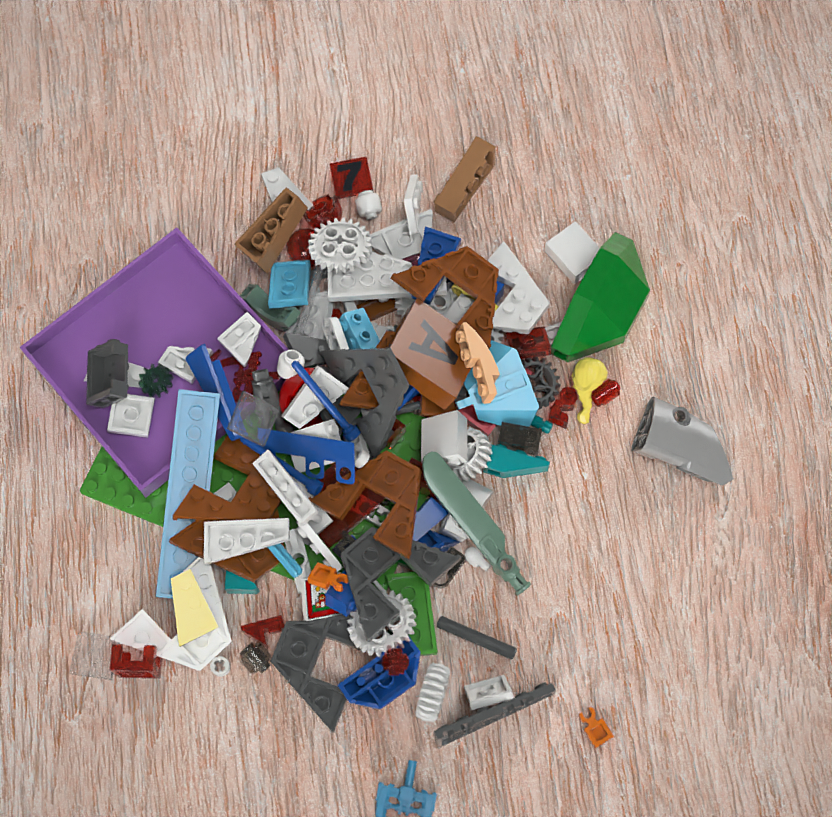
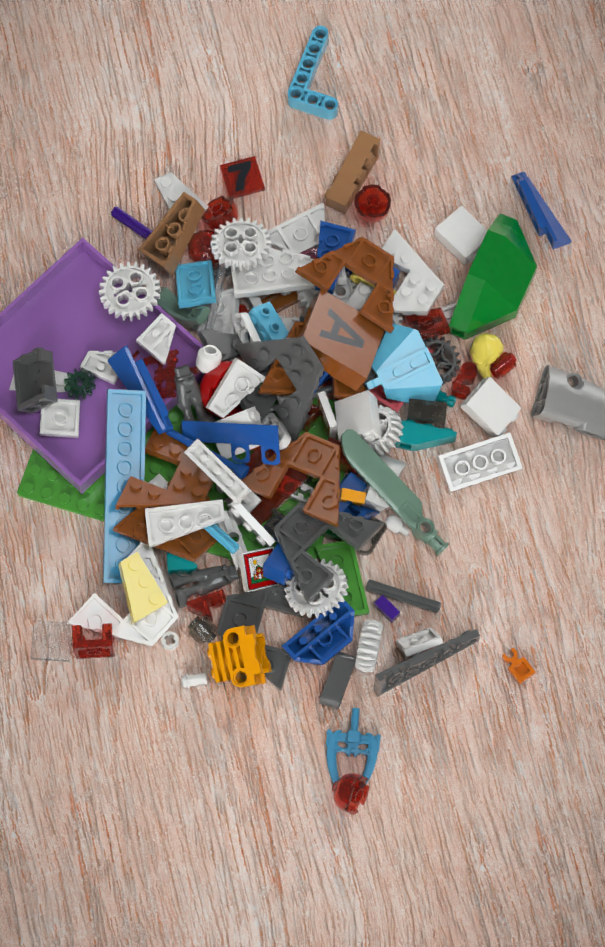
camera: 10 degrees left, 0 degrees up
clear tile [227,391,280,447] -> none
blue piece [291,360,361,442] -> none
orange plate [307,563,348,592] -> none
white head [355,190,382,220] -> none
clear red gear [382,648,409,676] -> none
white wing [404,174,423,235] -> none
light nougat slope [456,322,500,404] -> none
none -> white gear [99,261,161,321]
none -> dark purple axle [111,206,152,240]
none -> dark grey piece [169,564,239,608]
none -> white pin [182,672,207,689]
none -> light orange piece [207,625,272,687]
none -> medium azure beam [288,26,338,120]
none -> white tile [317,391,337,441]
none -> dark grey beam [319,652,356,710]
none -> light orange piece [339,488,366,506]
none -> clear red cylinder [354,184,391,223]
none -> dark purple piece [374,595,400,623]
none -> white slope [436,433,523,492]
none -> white brick [460,377,522,437]
none -> blue wedge [511,172,572,249]

